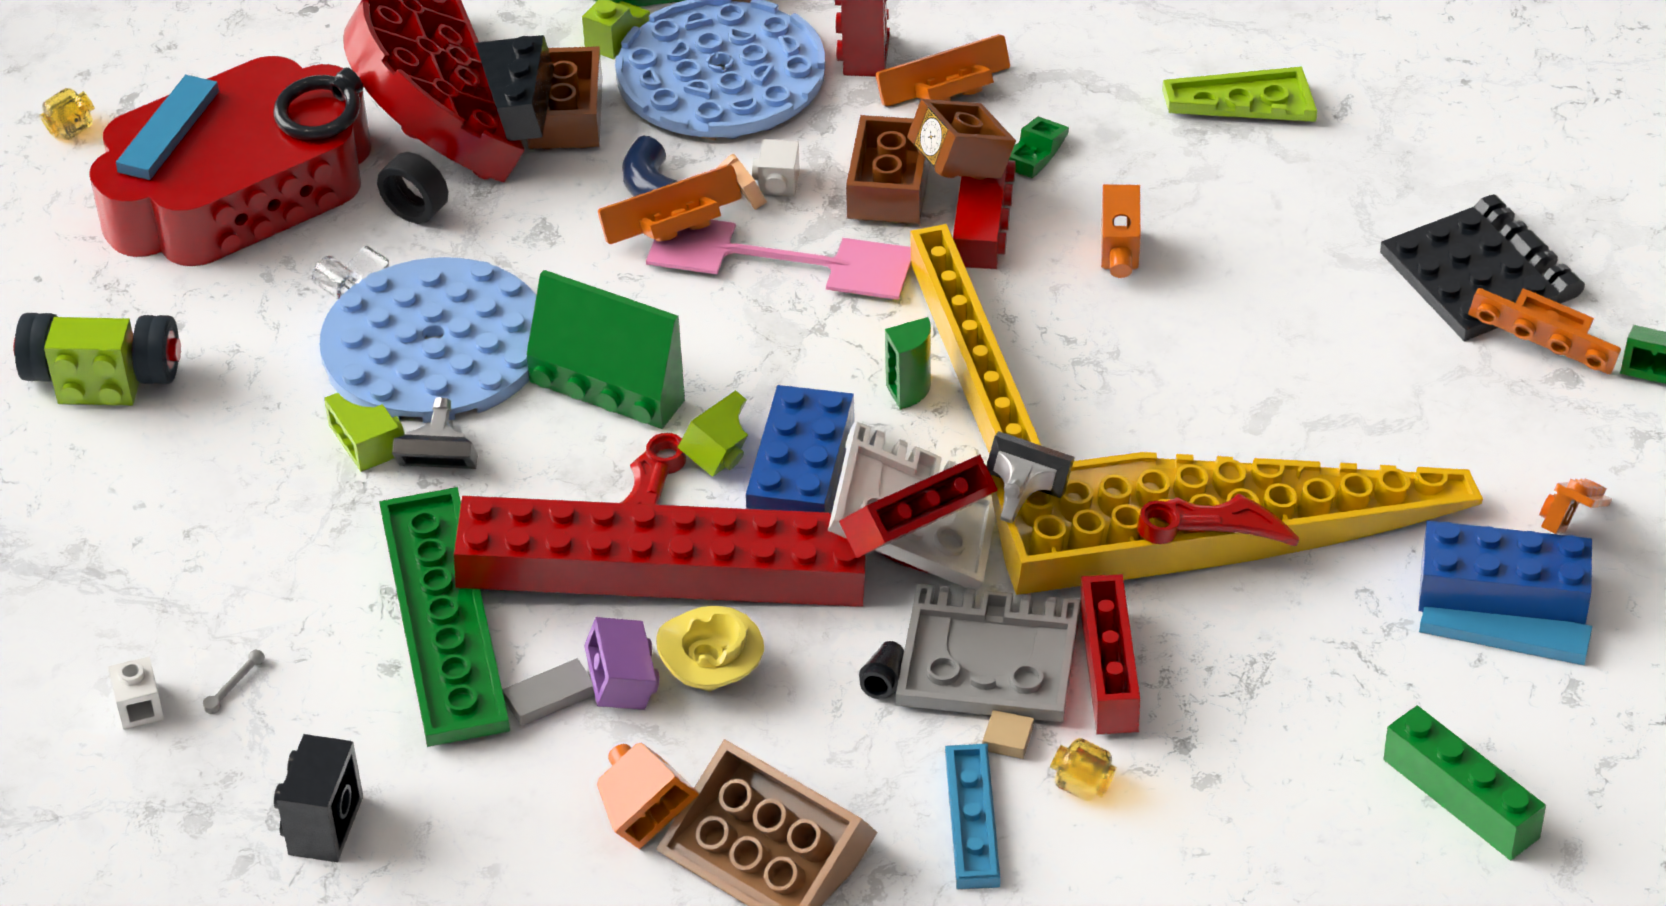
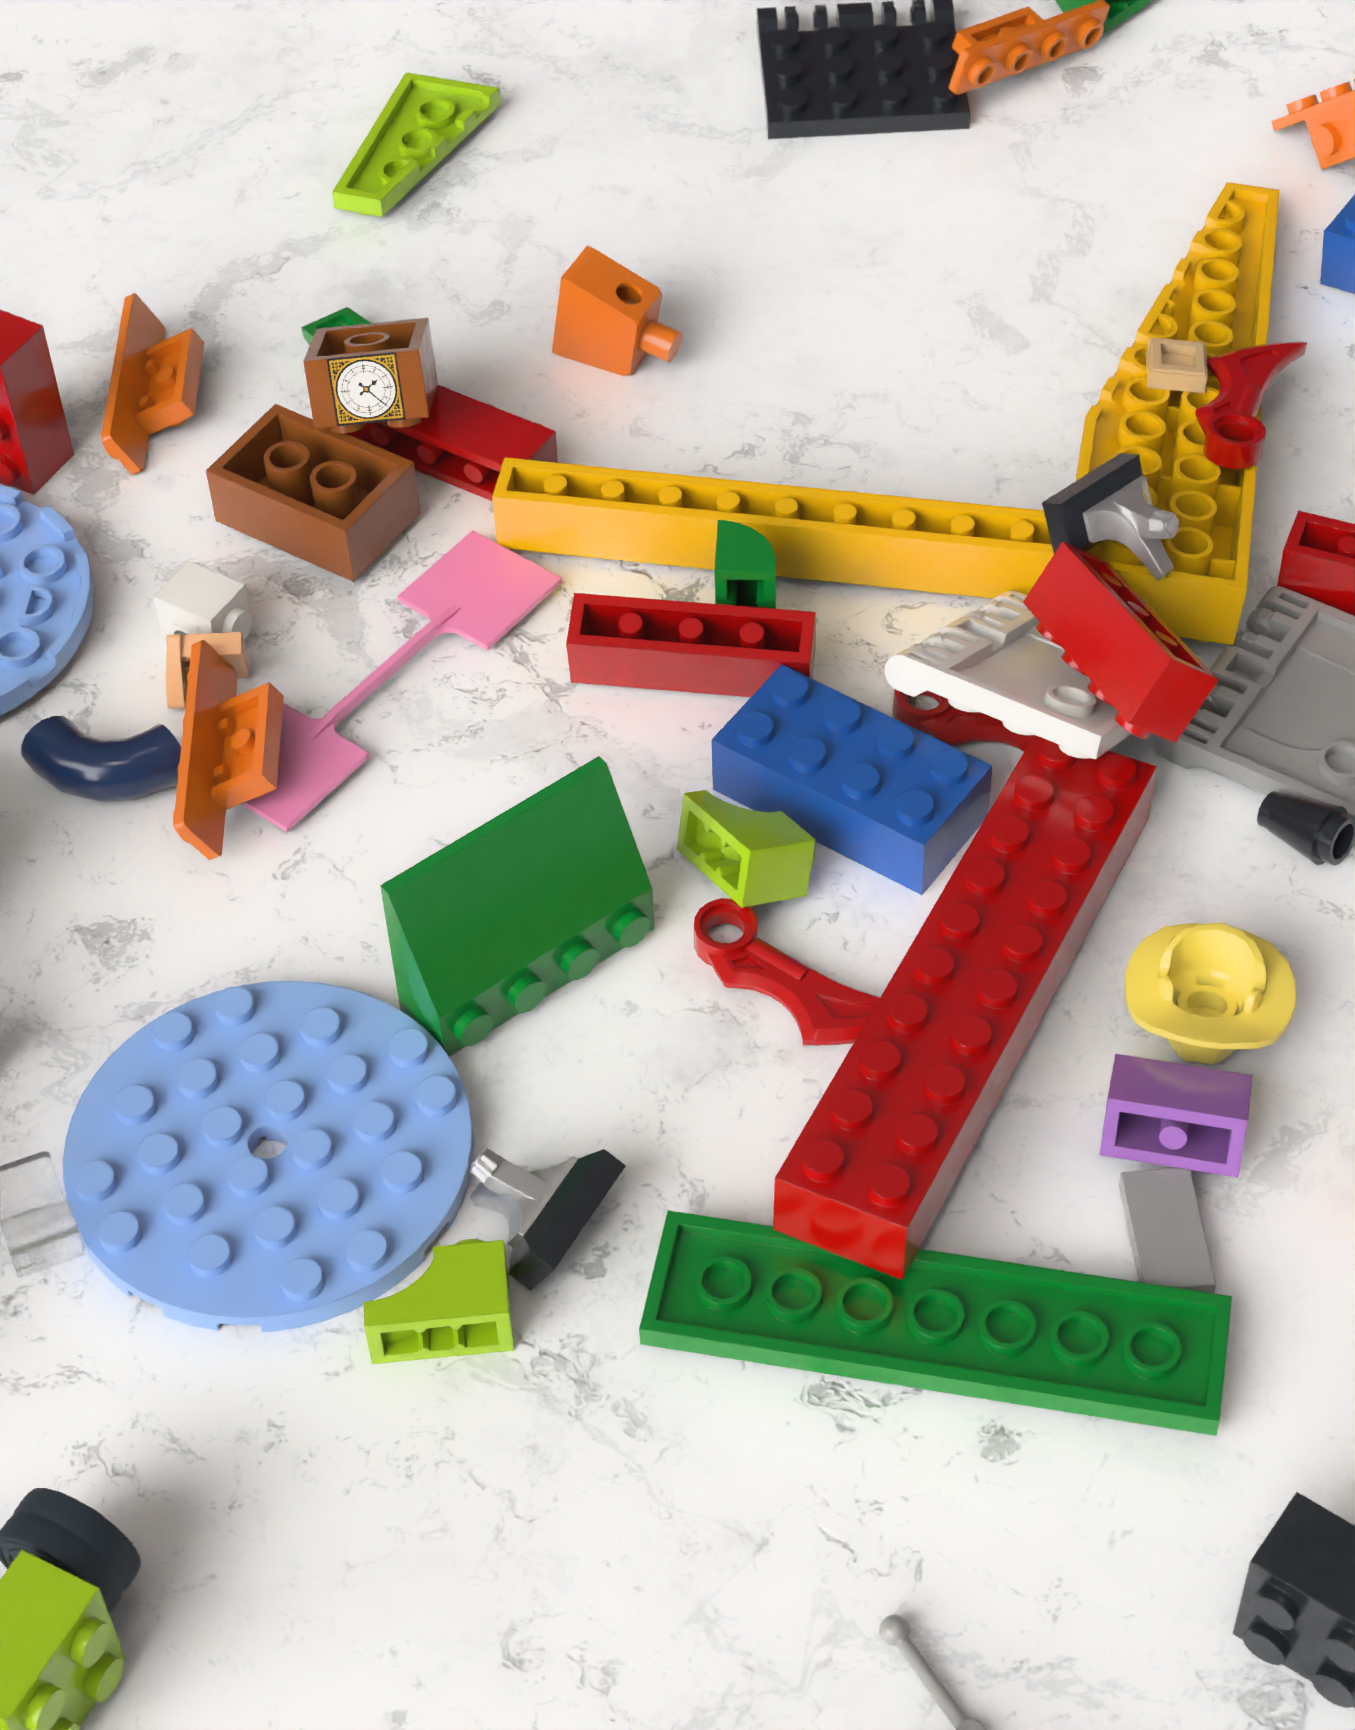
camera: 65 degrees left, 5 degrees up
none -> red brick [566,593,816,697]
none -> tan tile [1146,337,1208,393]

